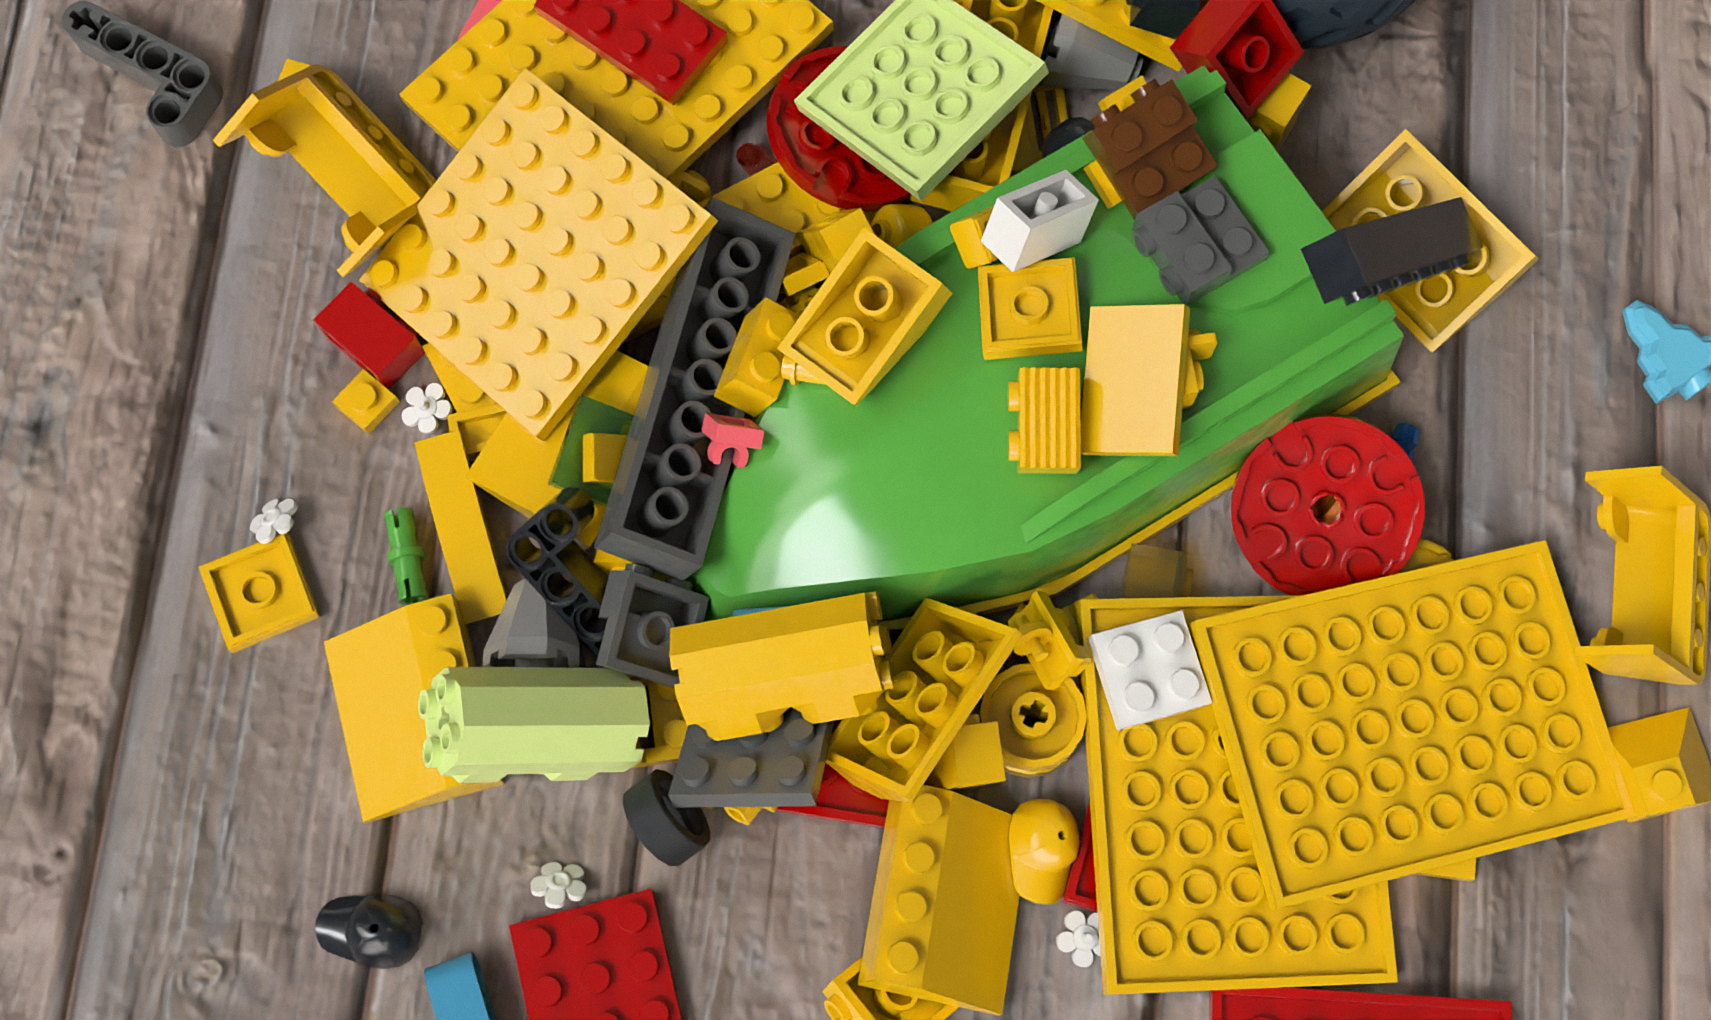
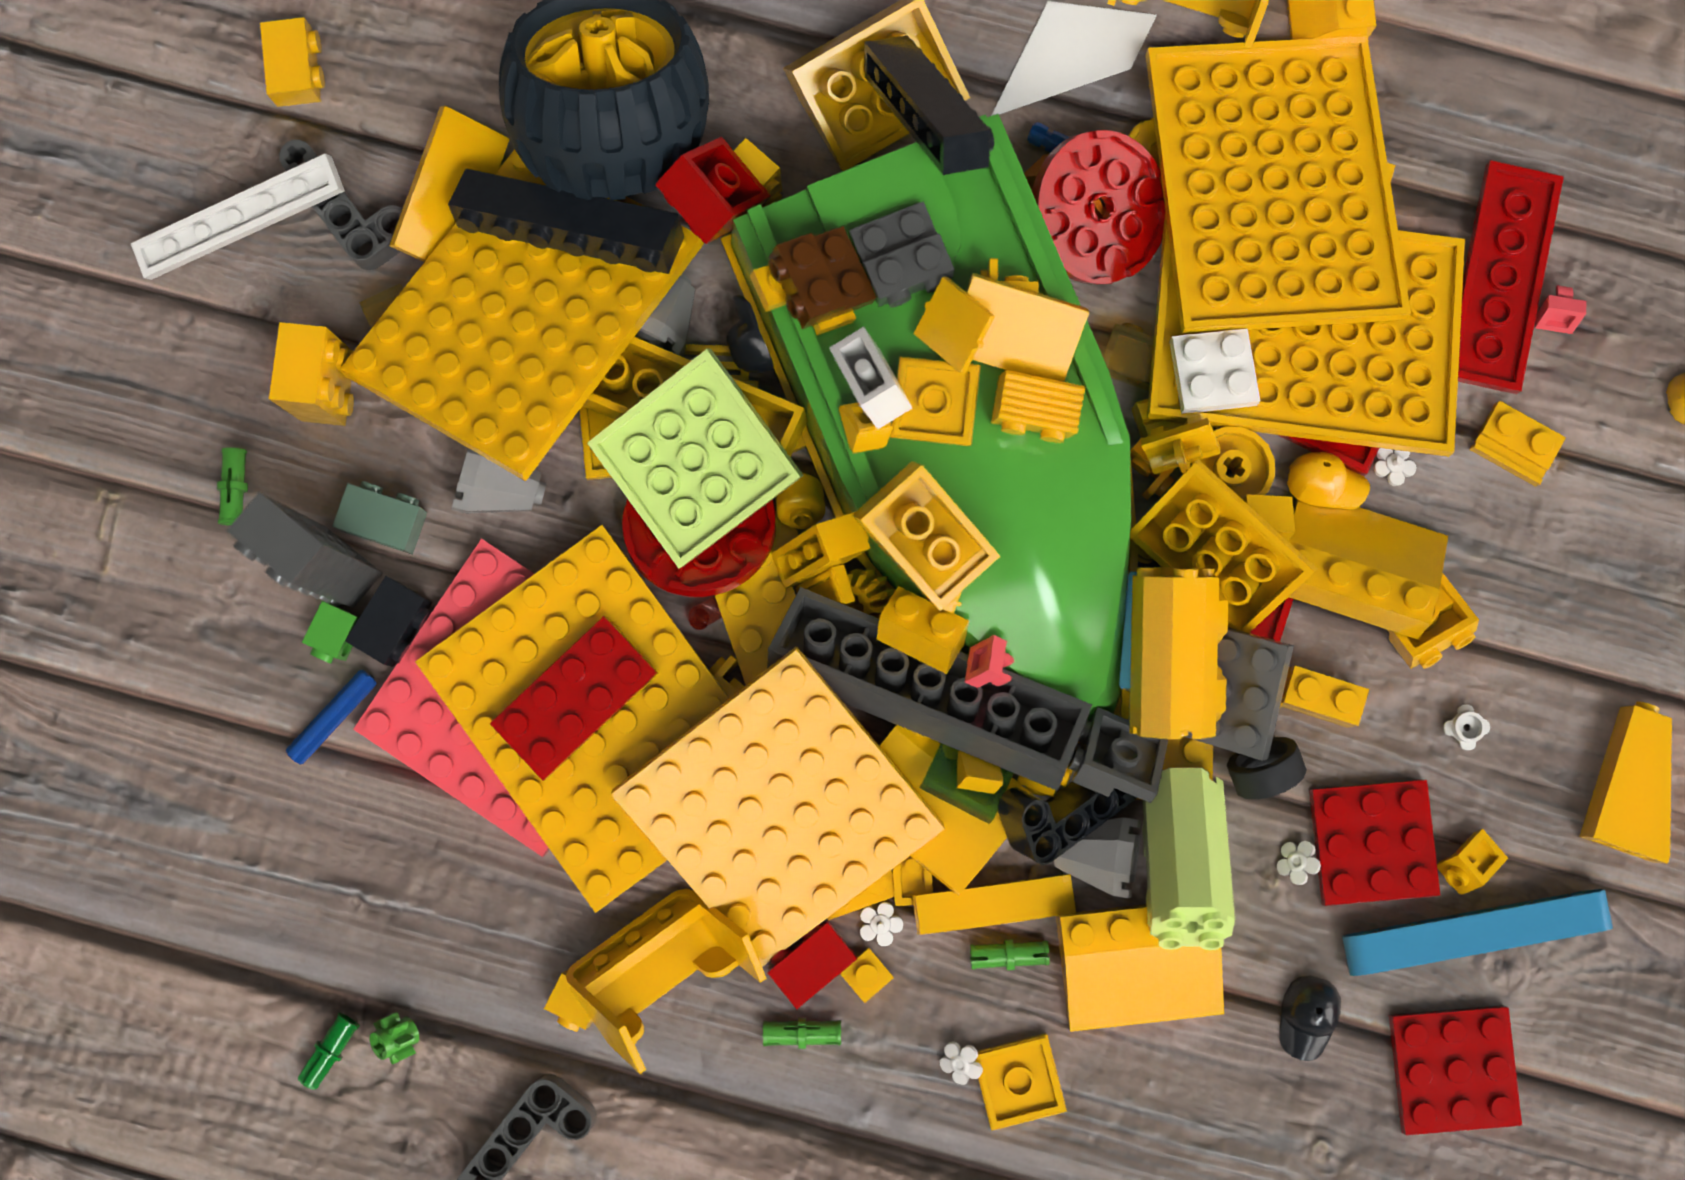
camera: 80 degrees left, 10 degrees up
none -> bright green pin [763,1017,841,1049]
none -> yellow piece [913,277,995,373]
none -> white sticker [991,1,1157,116]
none -> yellow brick [1281,665,1369,728]

